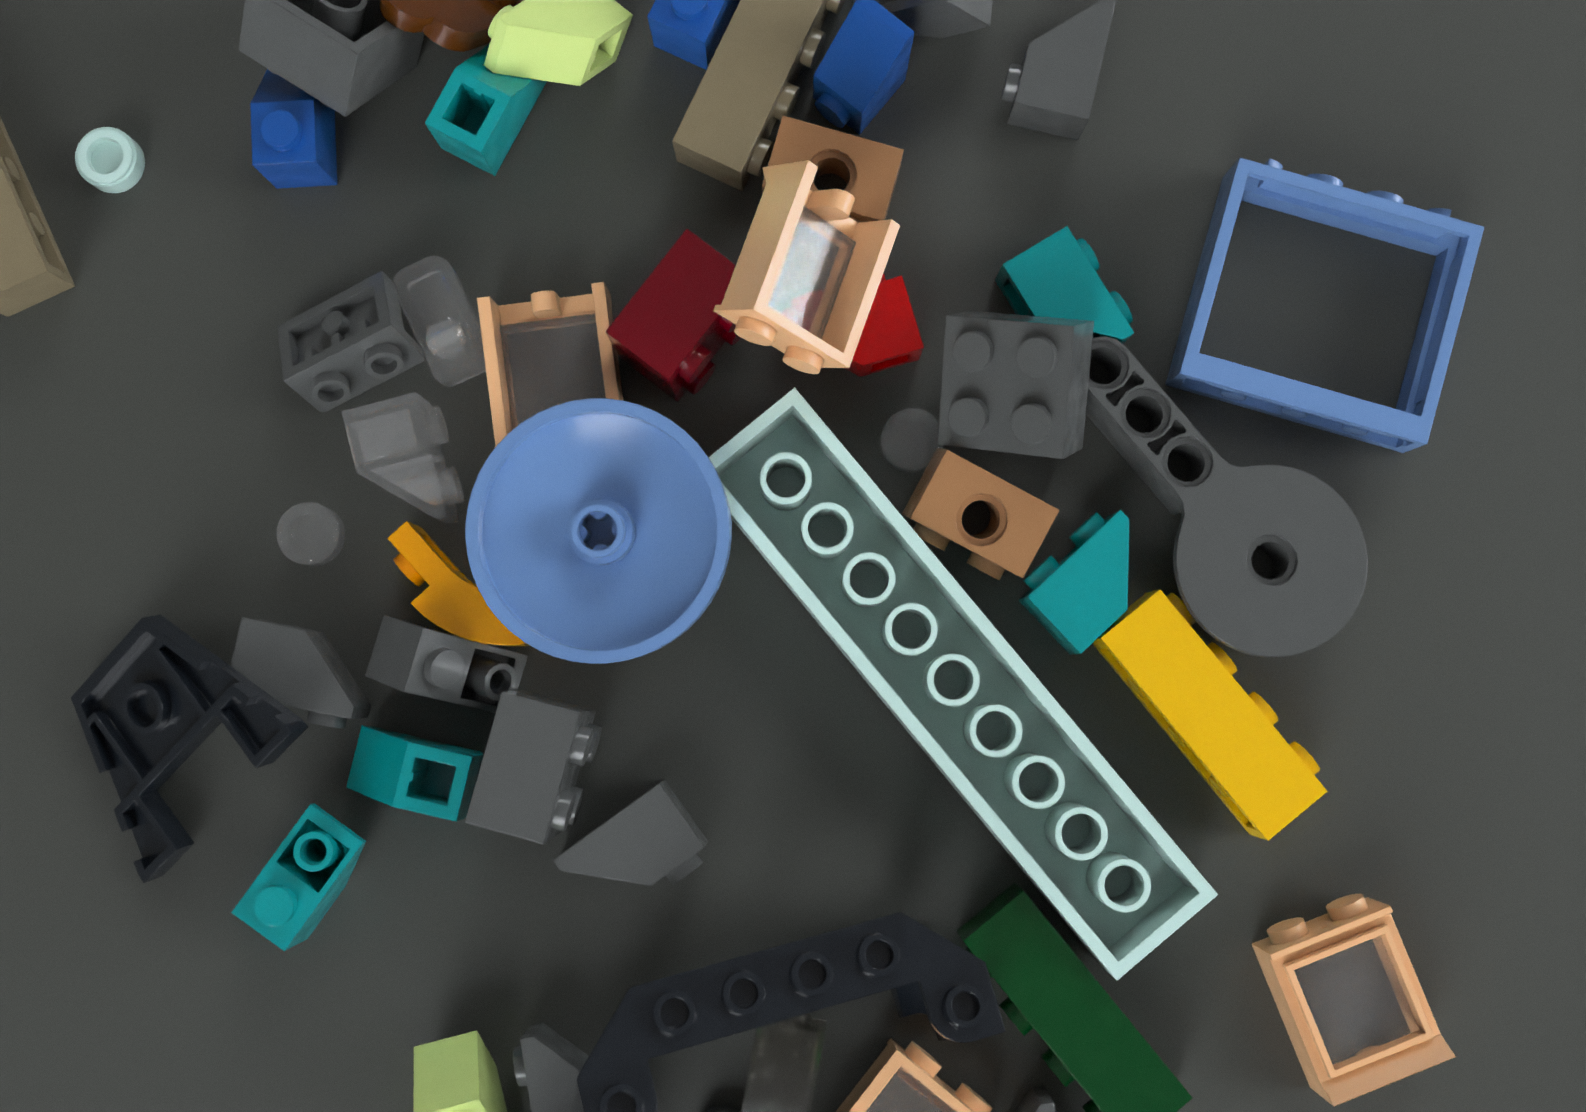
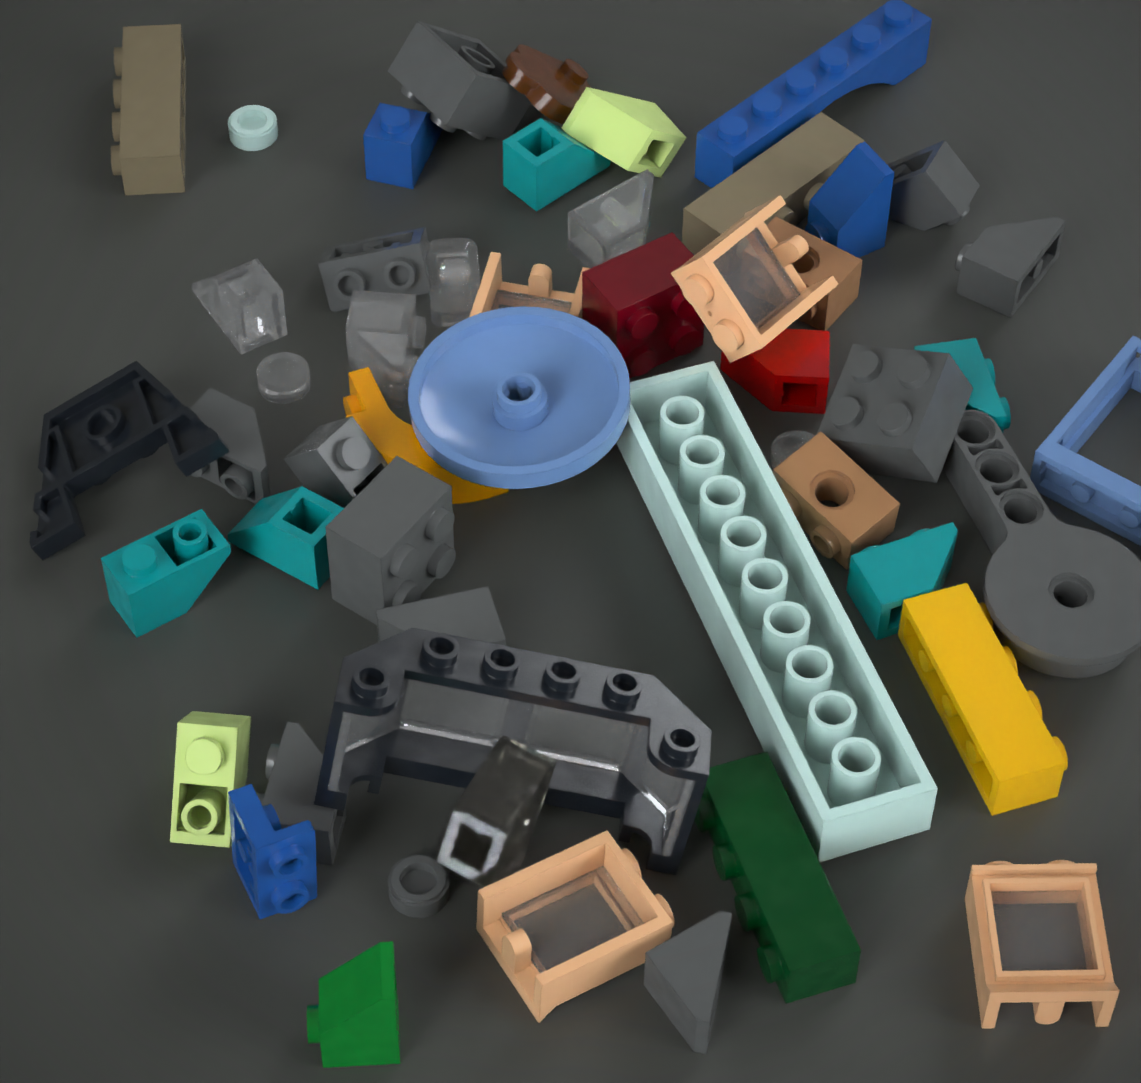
camera: 20 degrees right, 35 degrees down
none -> clear slope [191,258,287,355]
none -> clear slope [568,169,654,268]

